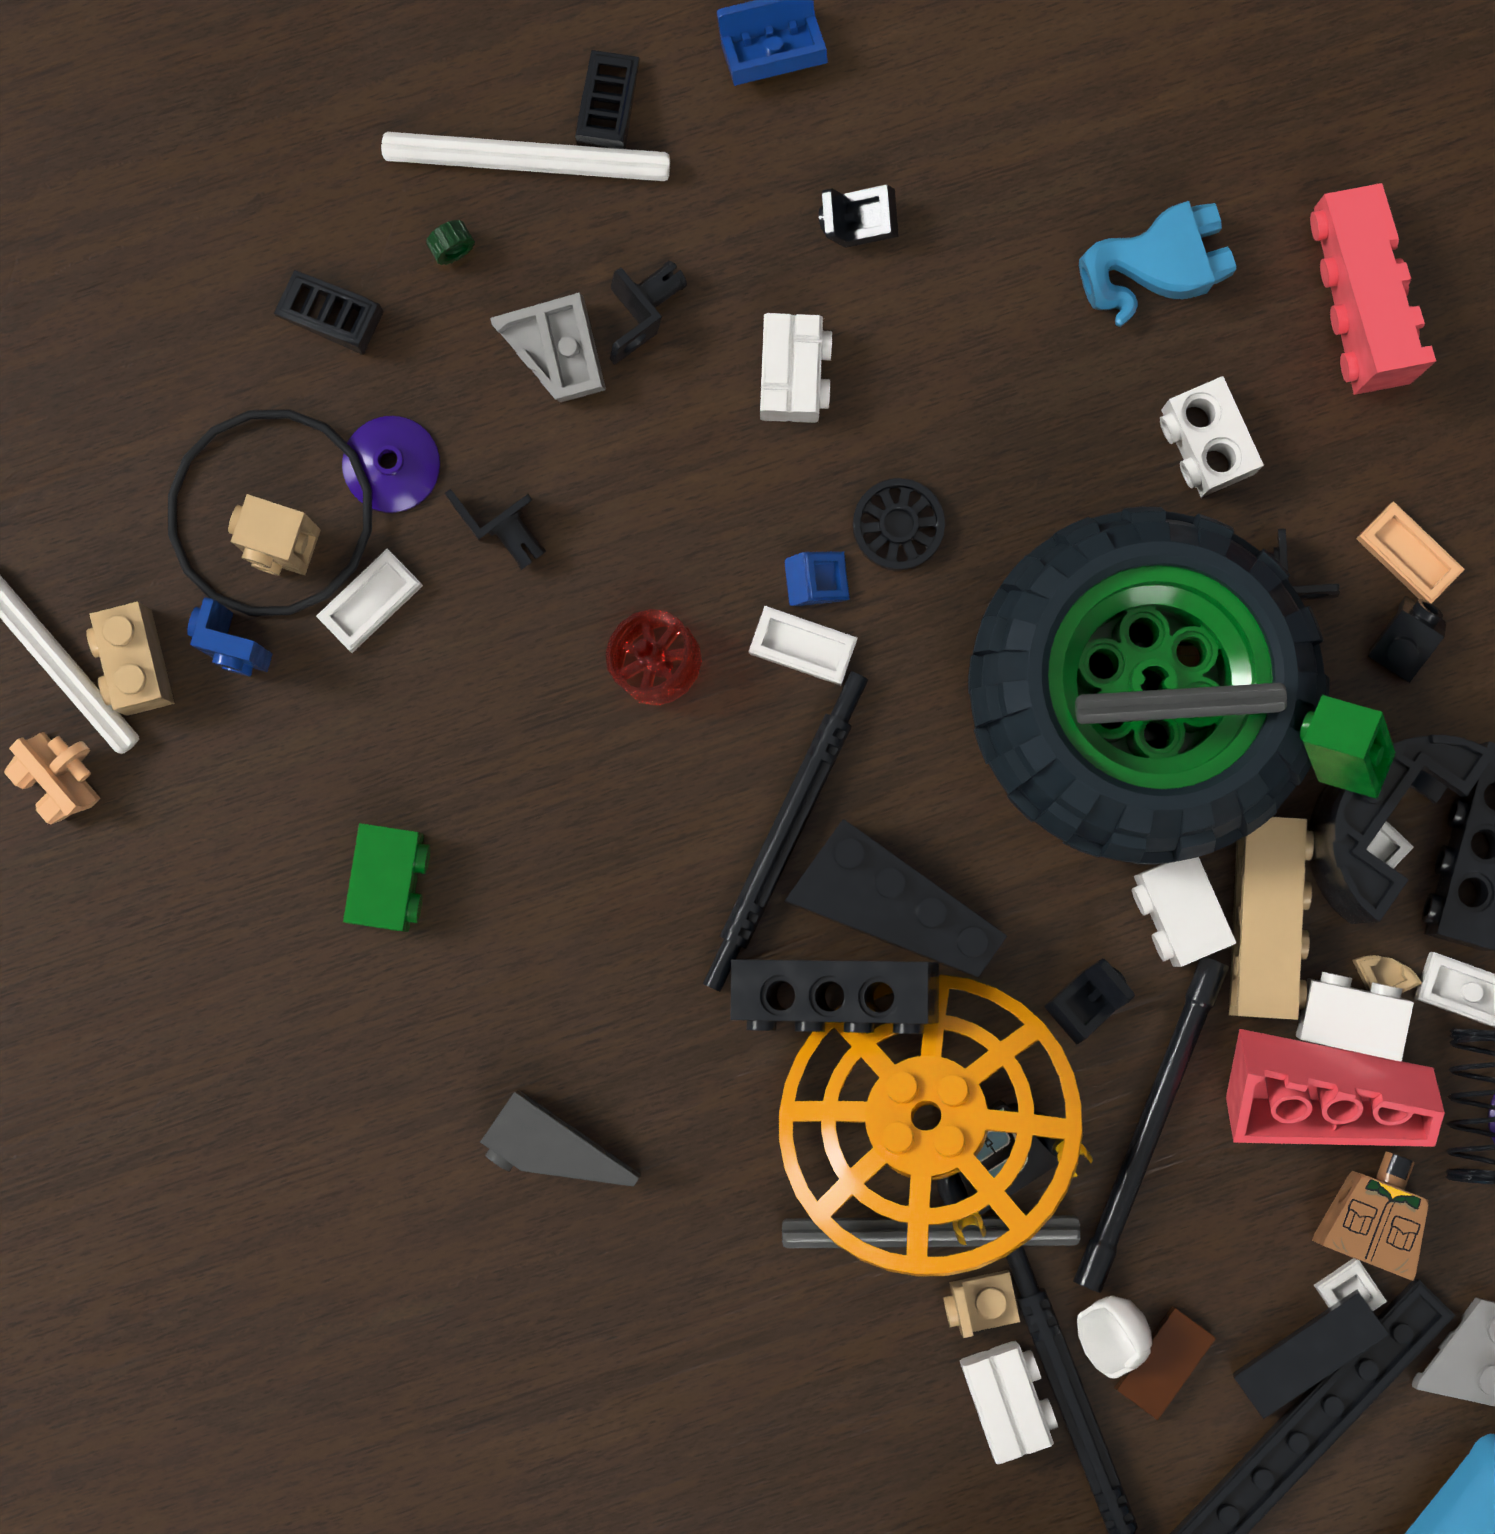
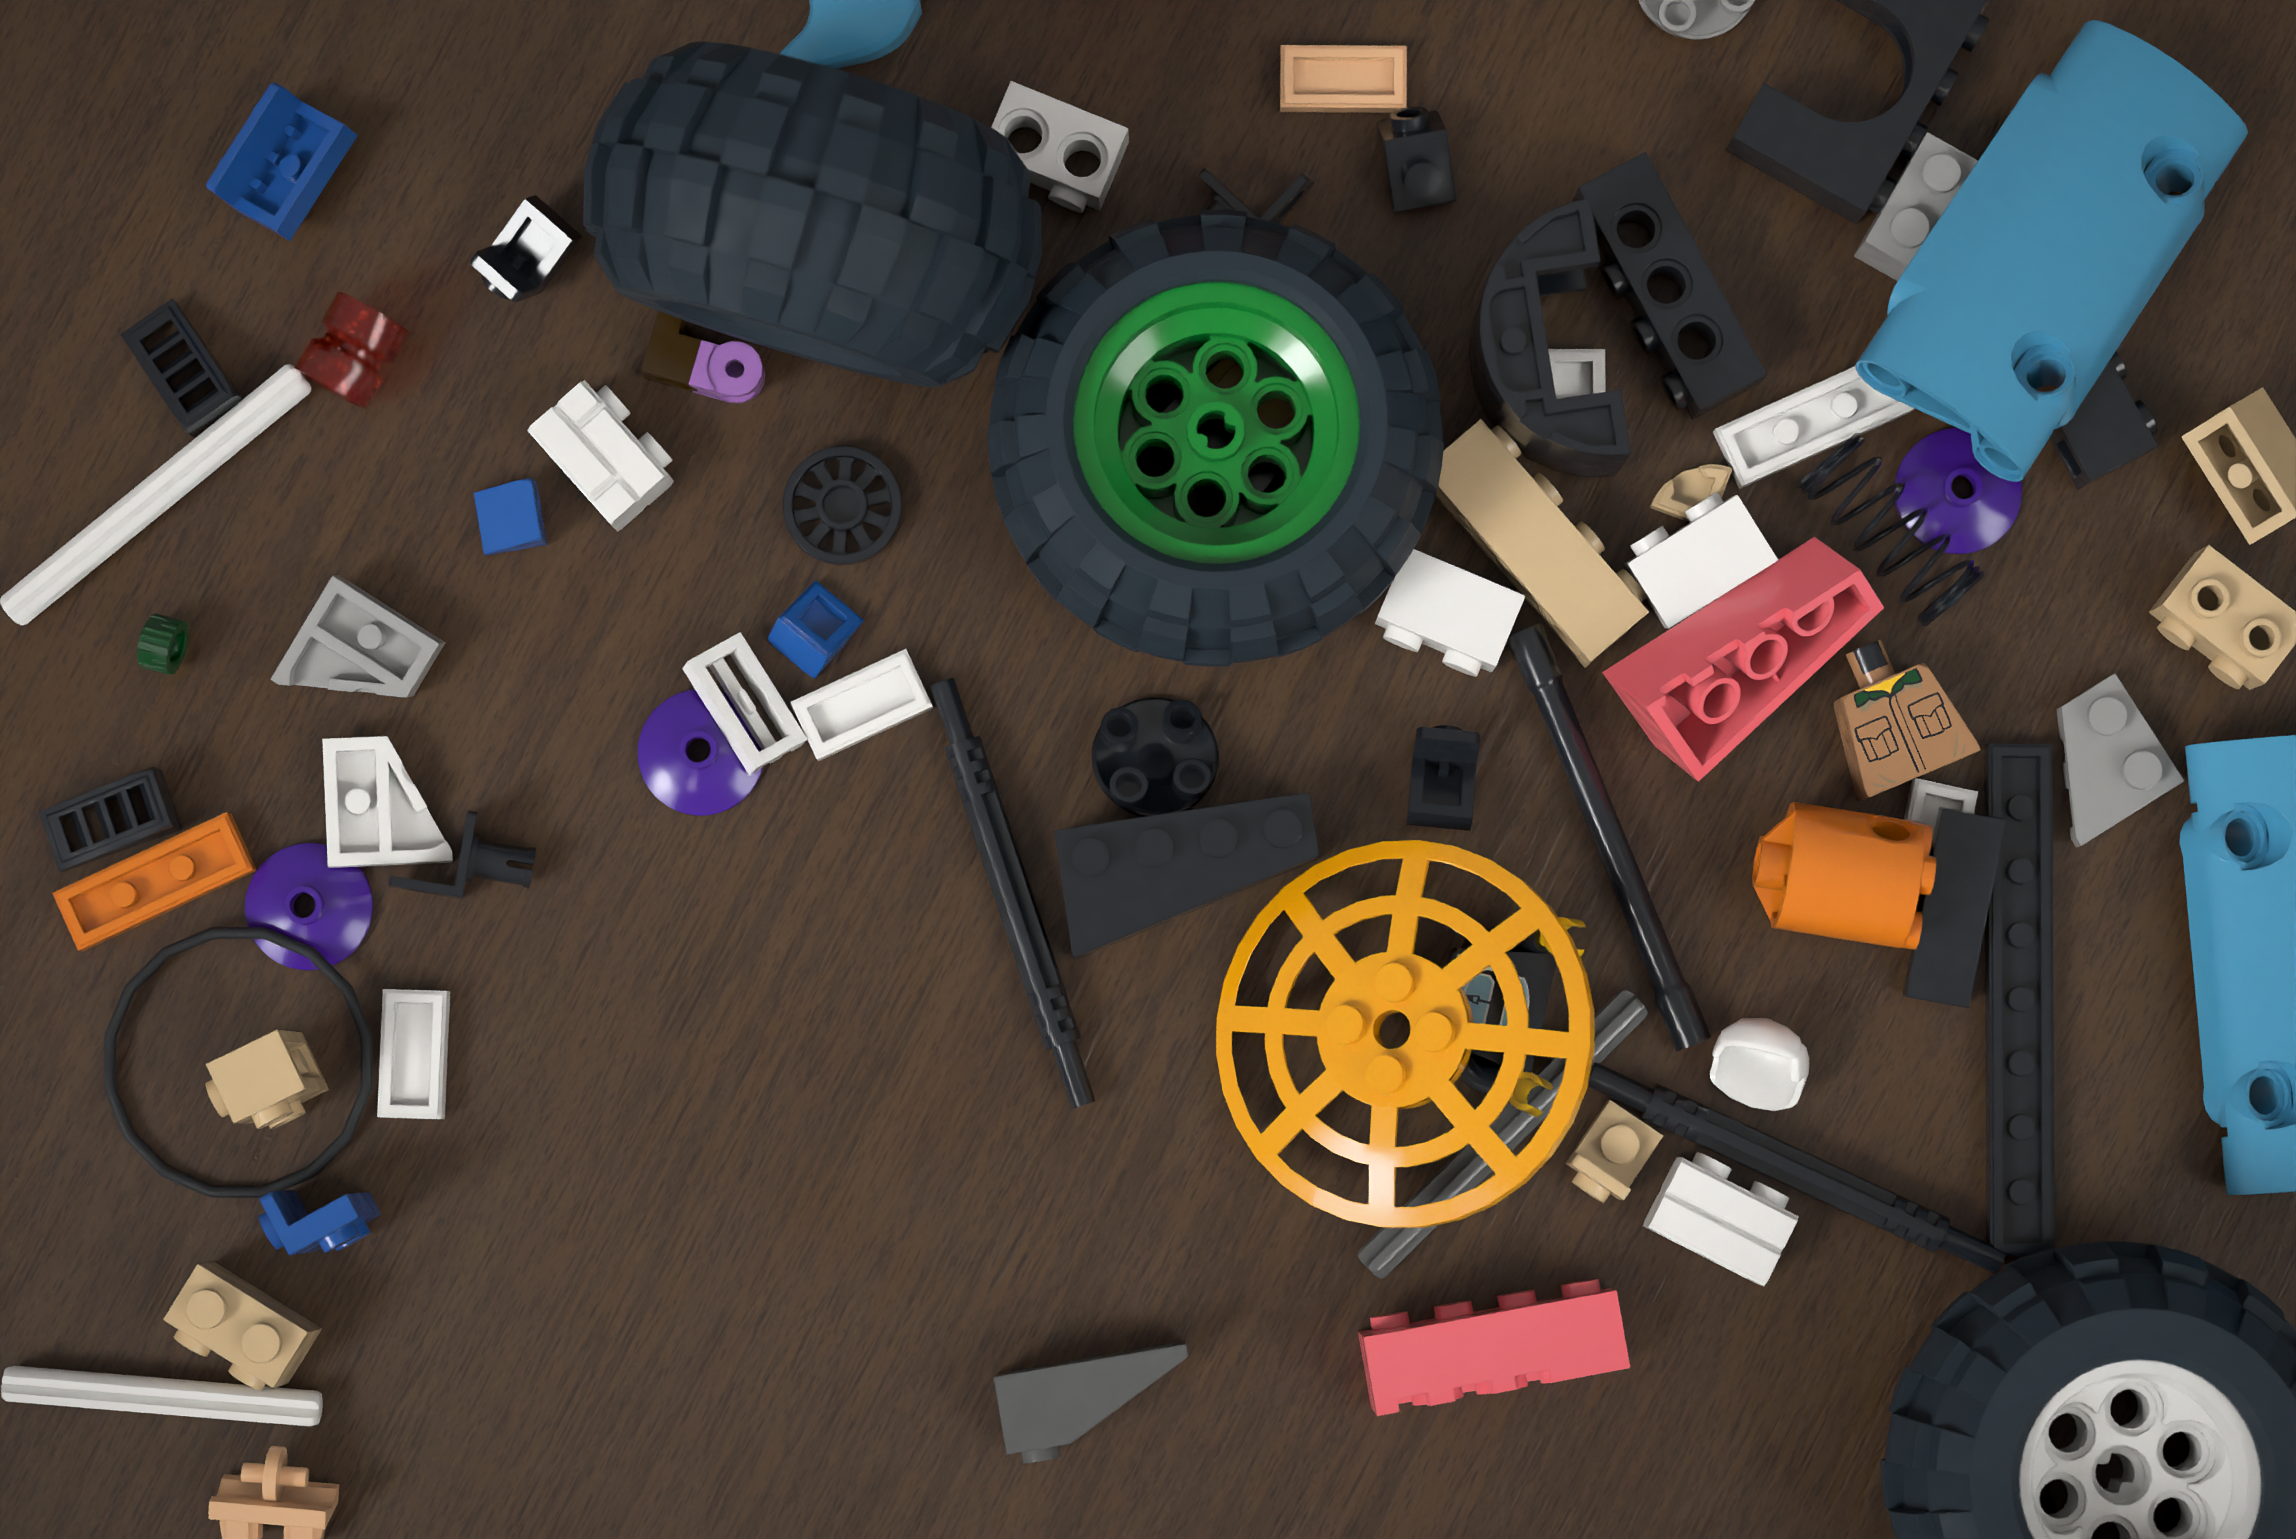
camera: 40 degrees left, 0 degrees up
green brick [343,823,430,932] -> none
clear red wheel [606,609,702,705] -> none
black bracket [610,261,687,365] -> none
black brick [730,960,939,1034] -> none
dark grey axle [1075,683,1287,724] -> none
reddish brown tile [1114,1306,1216,1420] -> none
green brick [1300,695,1396,799] -> none
none -> orange tile [52,812,257,952]
none -> clear red wheel [294,291,410,410]
none -> white wing [322,736,453,868]
none -> blue slope [474,478,548,556]
none -> black wheel [583,41,1042,388]
none -> dark purple dish [638,689,763,816]
none -> leg [641,311,765,404]
none -> white tile [682,632,807,776]
none -> black dish [1091,698,1219,817]
none -> coral wedge [1358,1279,1630,1416]
none -> orange cylinder [1752,802,1936,950]

